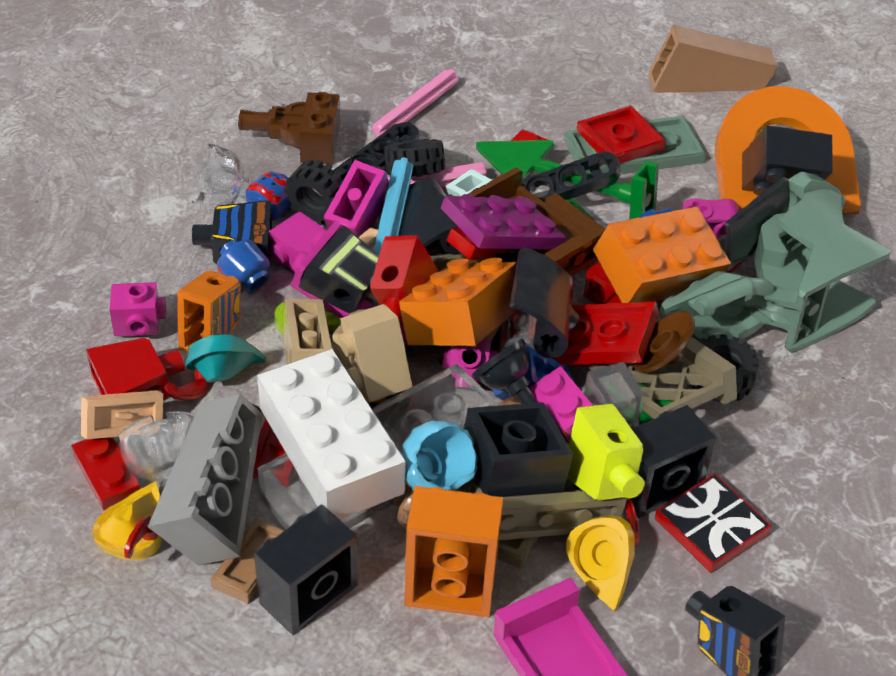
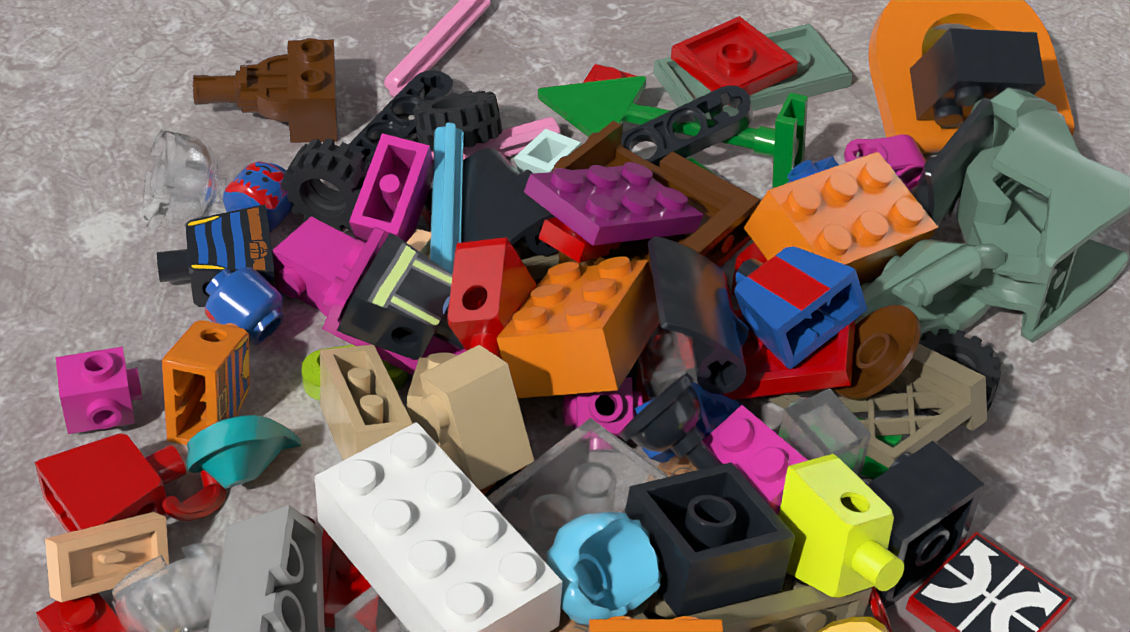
camera: 10 degrees left, 0 degrees up
none -> blue torso [734,246,868,369]

